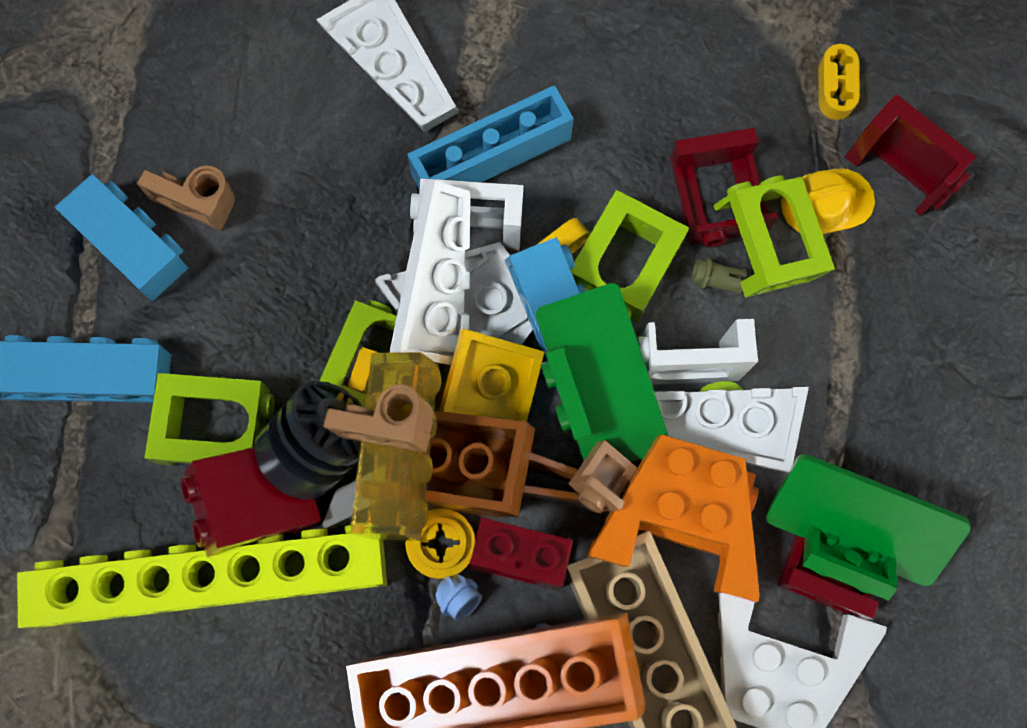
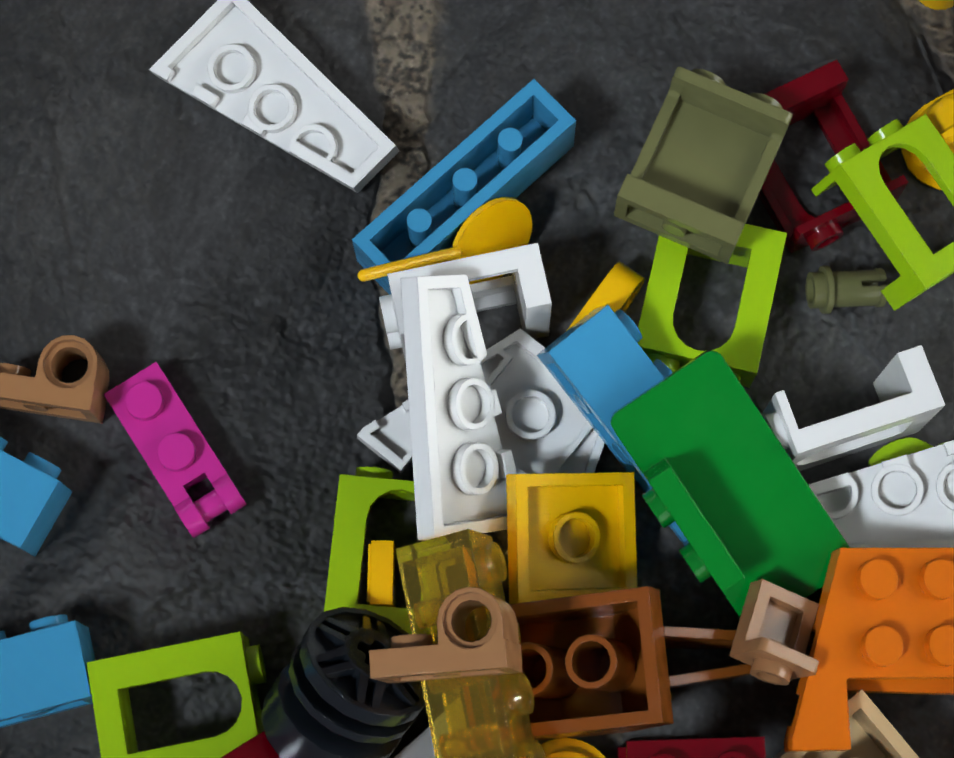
camera: 10 degrees left, 0 degrees up
none -> dark pink plate [104,362,247,538]
none -> yellow piece [357,197,532,284]
none -> olive panel [614,67,793,264]

